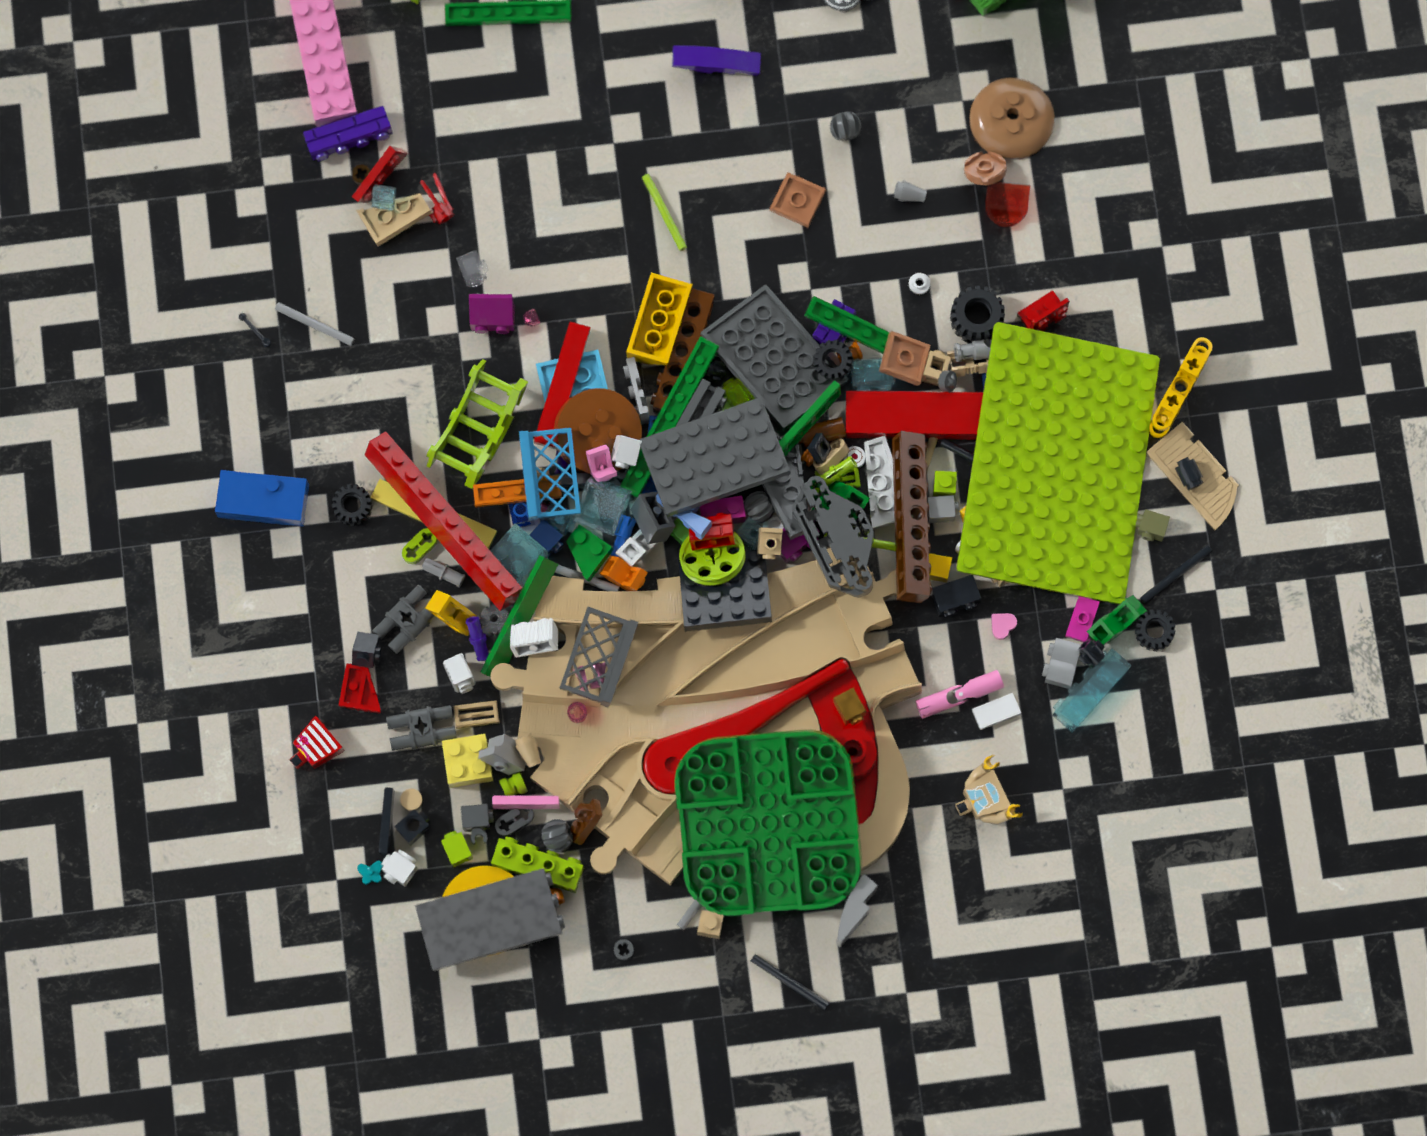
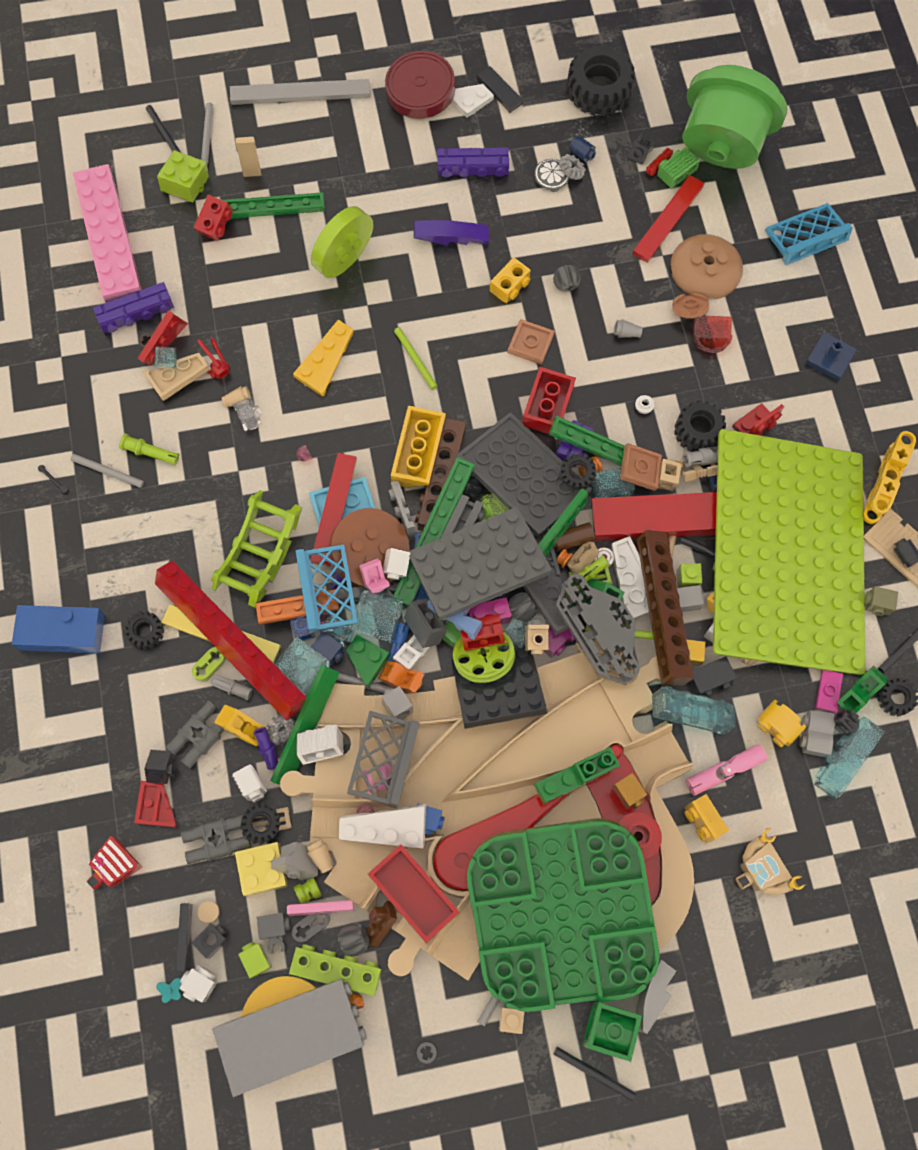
camera: 10 degrees left, 5 degrees down
magenta slope [469,294,515,334] -> none
black tile [807,433,831,464] -> none
dark grey tile [938,370,957,392] -> none
white tile [972,693,1021,730] -> none
bright pink tile [991,613,1017,640] -> none
none -> lime pin [119,433,180,465]
none -> red brick [193,195,233,241]
none -> tan cone [222,386,252,408]
none -> black tyre [240,803,280,844]
none -> yellow wing [293,320,354,397]
none -> lime brick [311,206,373,278]
none -> white wing [339,804,426,849]
none -> red piece [368,844,460,944]
none -> light grey brick [382,686,413,719]
none -> blue brick [417,803,445,836]
none -> yellow brick [490,257,531,304]
none -> red brick [522,367,576,434]
none -> green slope [534,747,620,804]
none -> green brick [582,1001,642,1062]
none -> red tile [632,175,705,263]
none -> clear light blue brick [652,686,736,735]
none -> yellow bracket [684,794,729,844]
none -> yellow brick [757,700,806,747]
none -> dark azure fence [765,203,853,265]
none -> dark blue tile [806,332,857,381]

